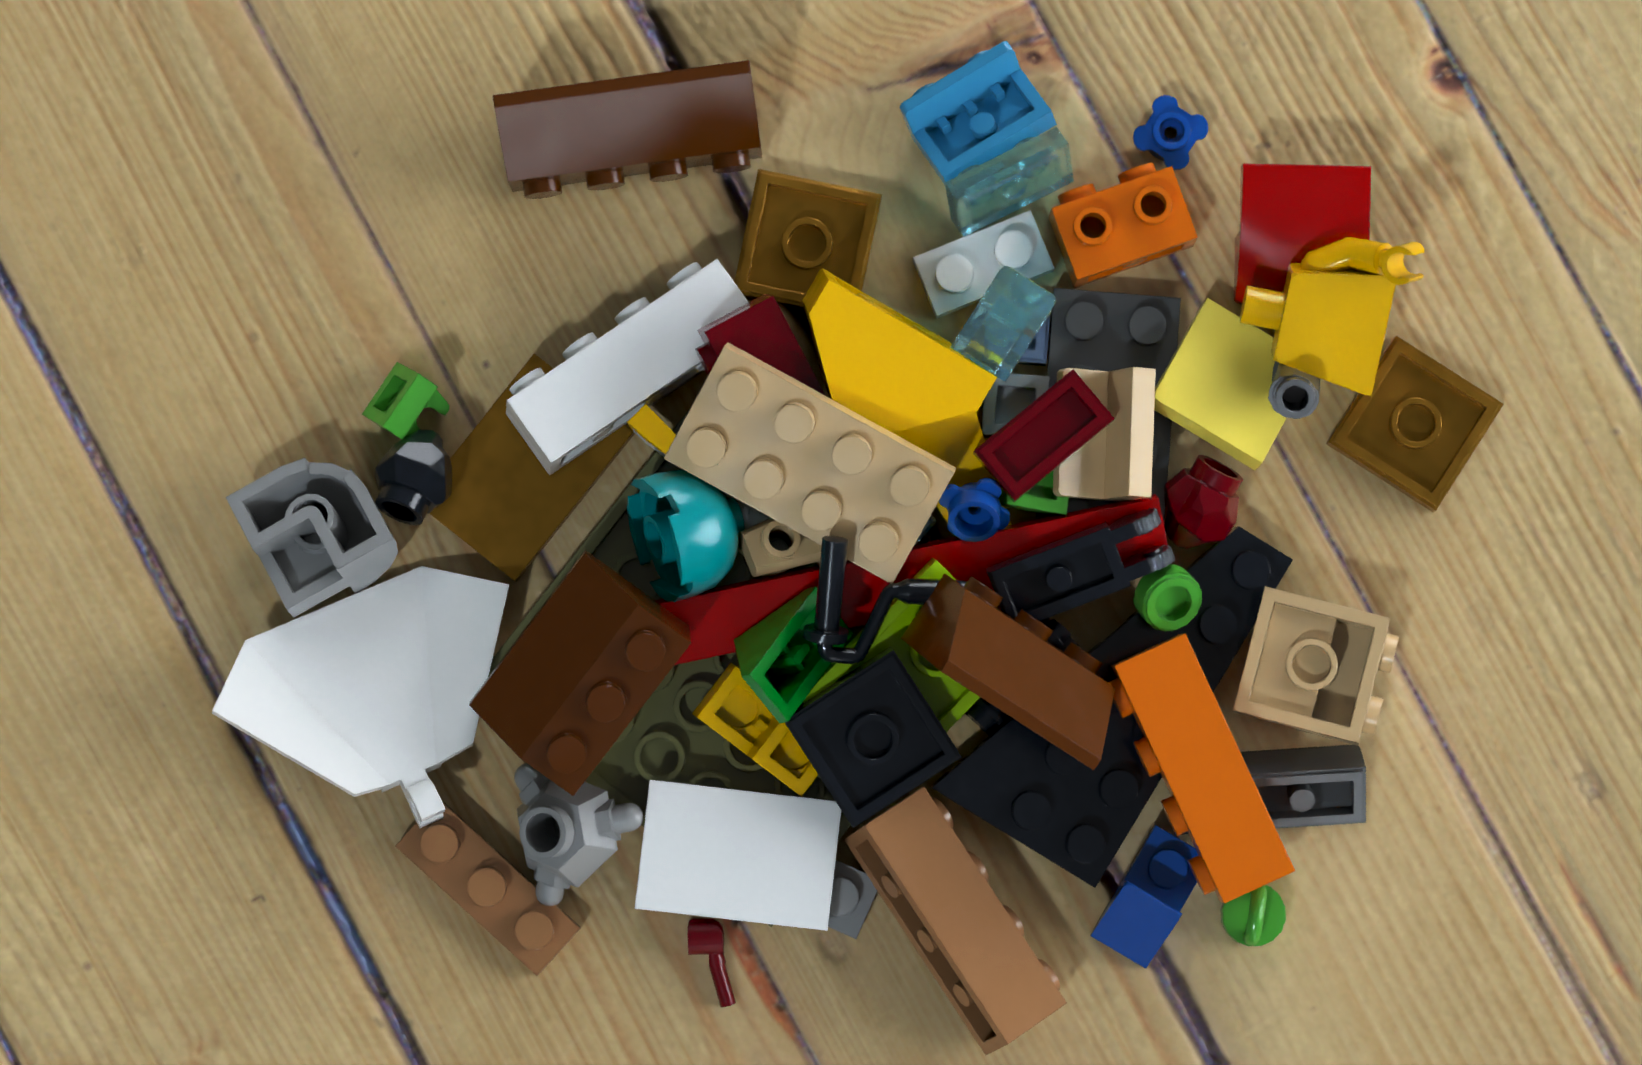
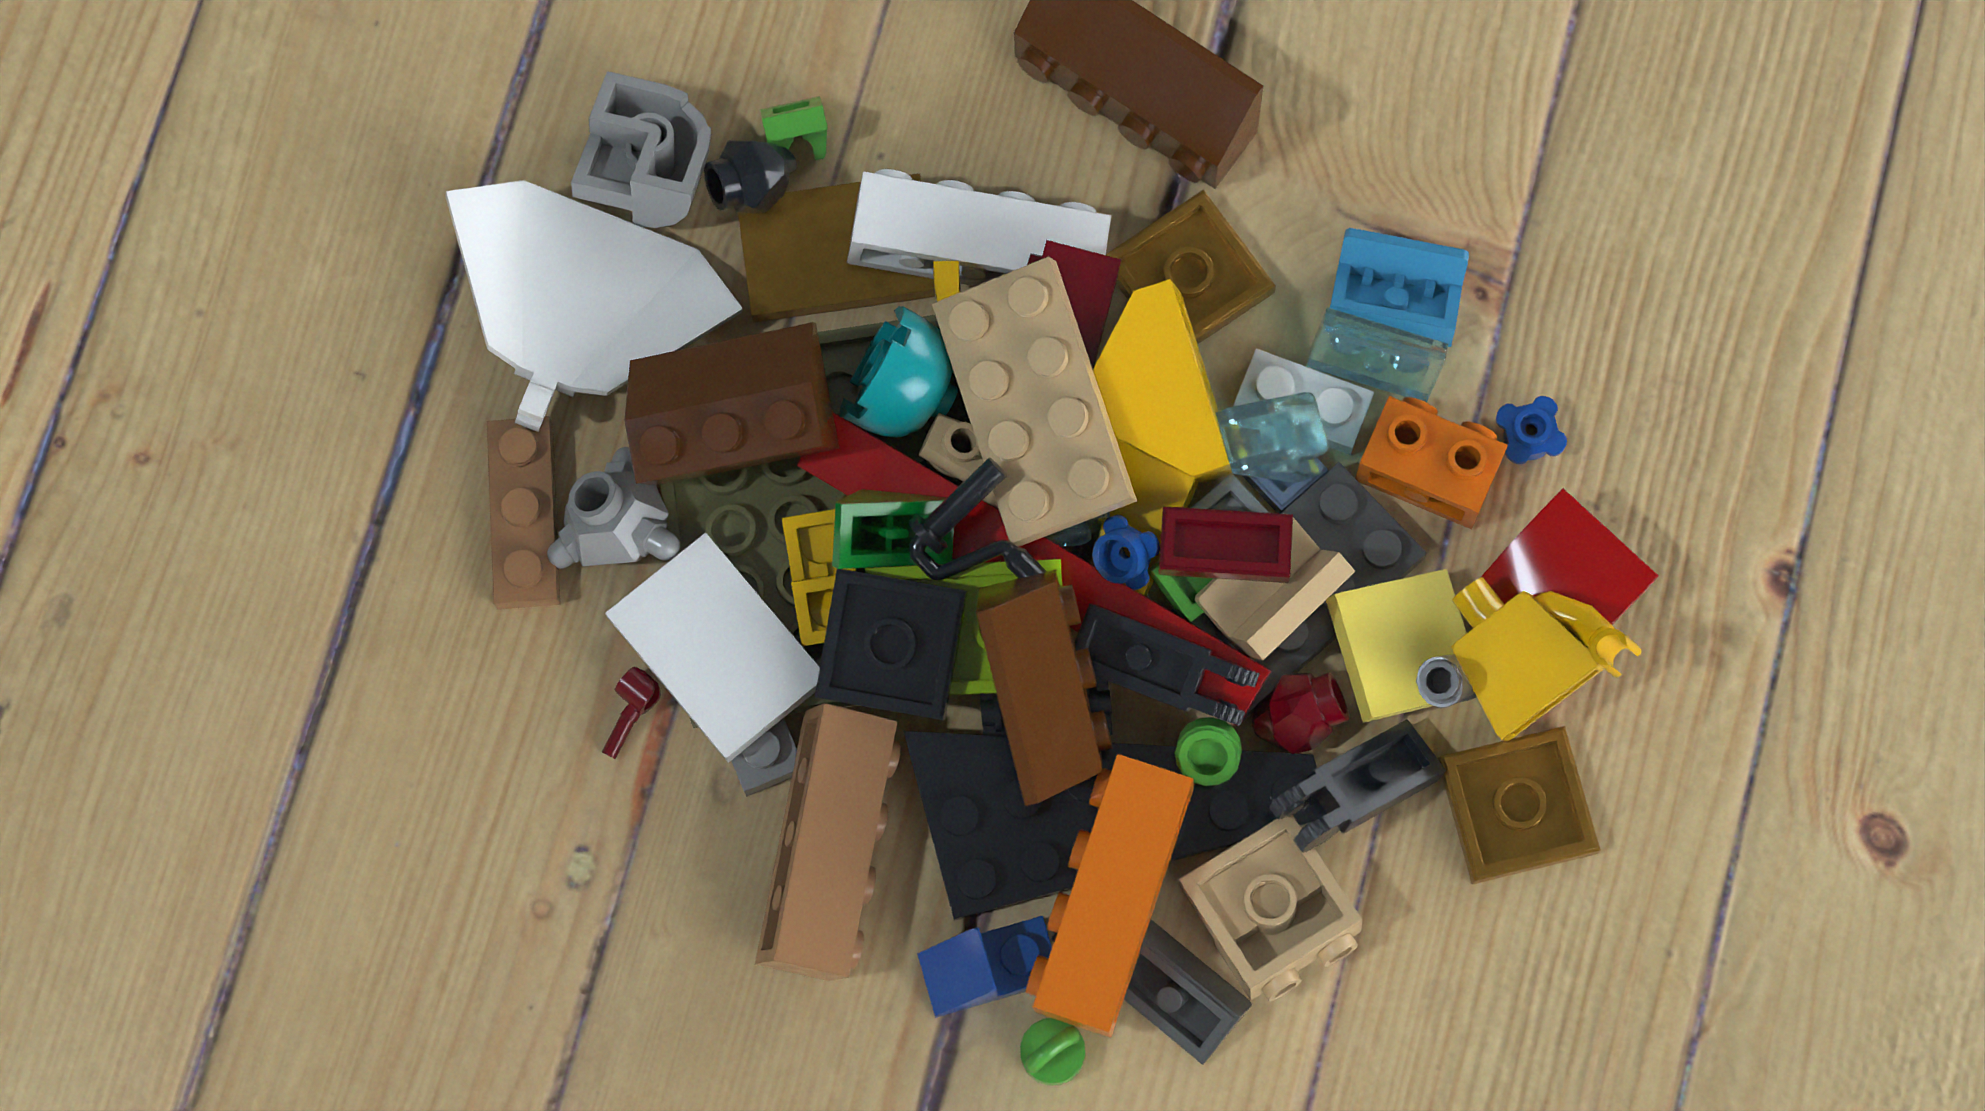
camera: 45 degrees right, 10 degrees down
none -> black hinge [1269,719,1446,853]

